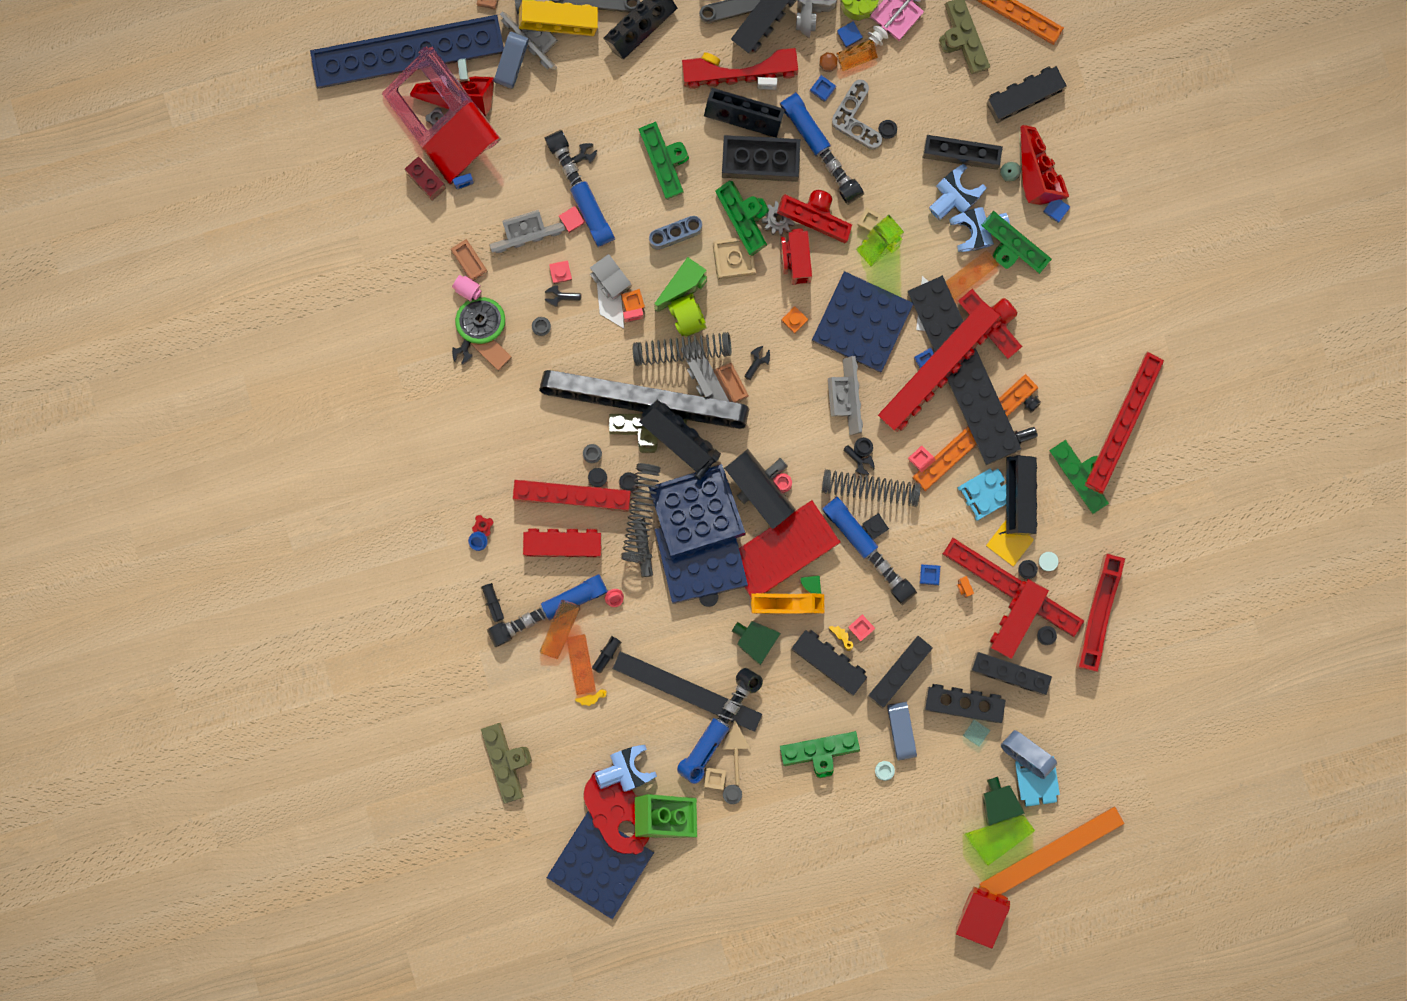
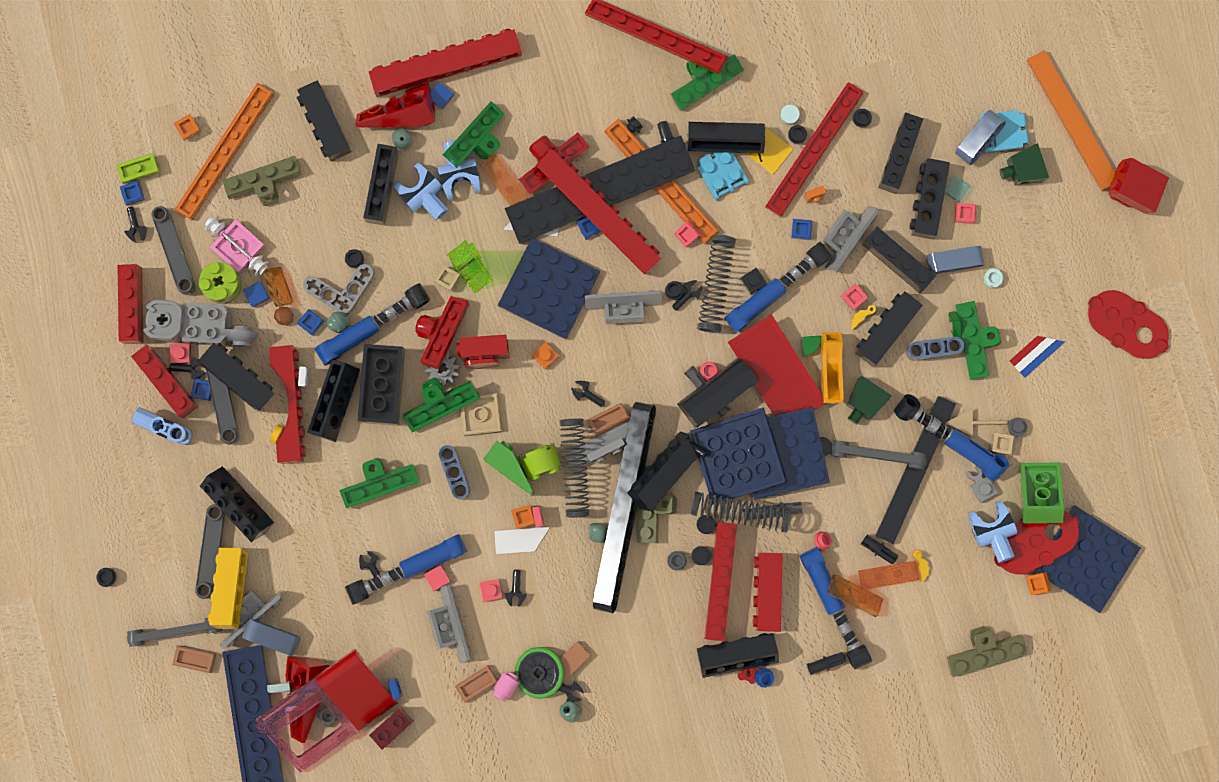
camera: 90 degrees left, 0 degrees up
dark grey plate [532,317,551,336] -> none
light grey brick [590,254,632,300] -> none
clear neon green wedge [963,815,1035,866] -> none
red brick [989,579,1049,659] -> none
red arch [1076,554,1126,673] -> none
none -> sand green piece [326,311,349,333]
none -> red brick [368,29,522,97]
none -> sand green piece [559,701,582,723]
none -> sand green piece [589,523,608,543]
none -> black brick [697,633,779,678]
none -> light grey bracket [823,206,879,272]
none -> dark grey piece [831,440,927,470]
none -> sand blue beam [906,337,964,361]
none -> green tile [949,311,961,337]
none -> coral tile [955,202,976,224]
none -> light grey plate [966,466,998,503]
none -> sticker [1010,336,1065,378]
none -> orange plate [1026,572,1051,595]
none -> red piece [1088,290,1169,359]

